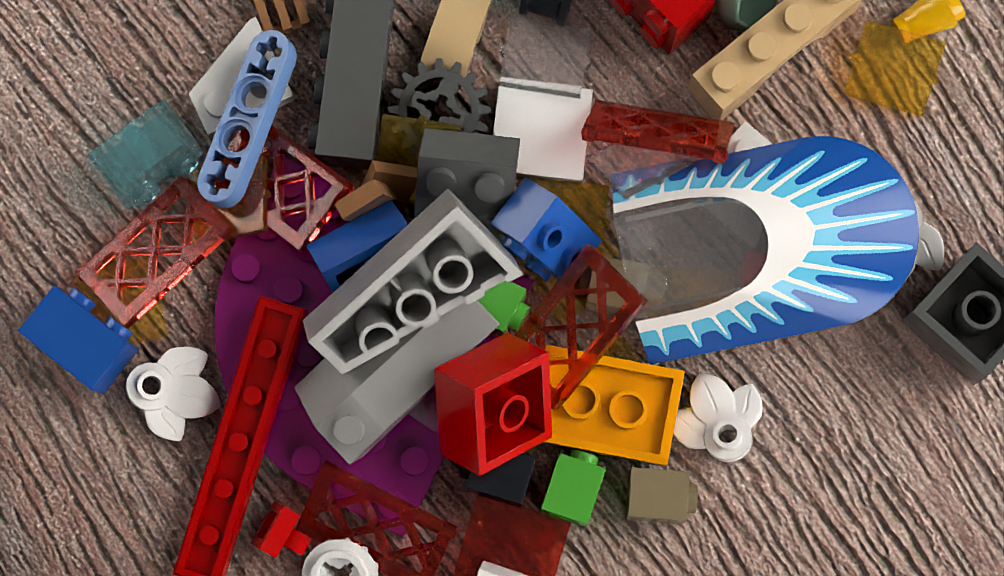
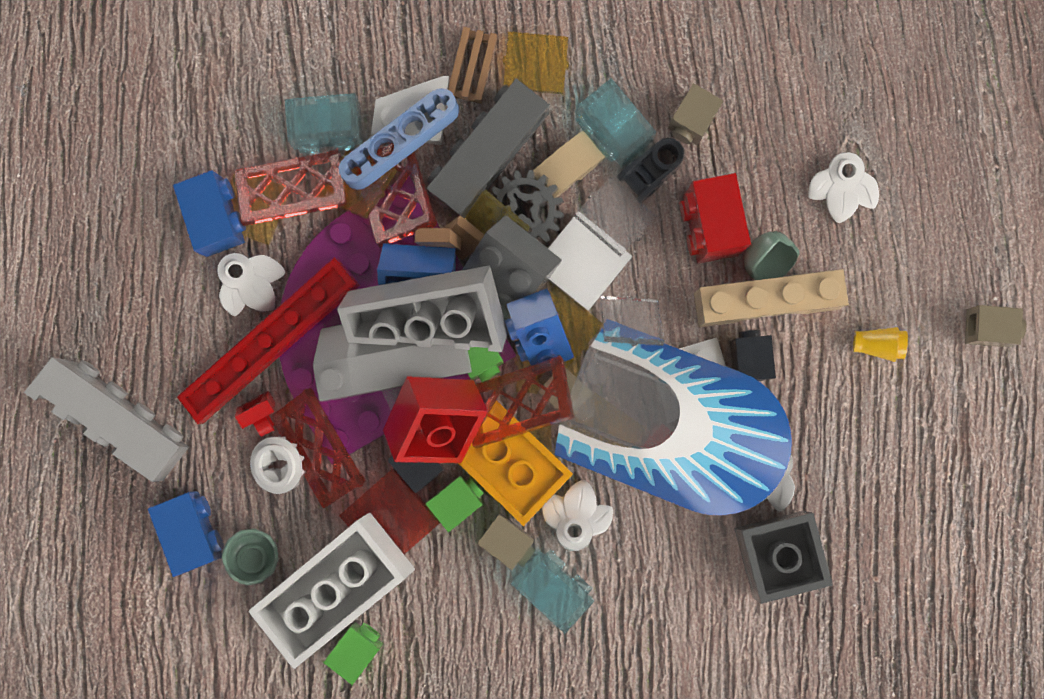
camera: 35 degrees right, 5 degrees up
clear red window [581,100,734,164] -> none
clear yellow piece [843,19,946,117] -> none
none -> clear light blue brick [511,548,594,634]
none -> black brick [730,330,776,381]

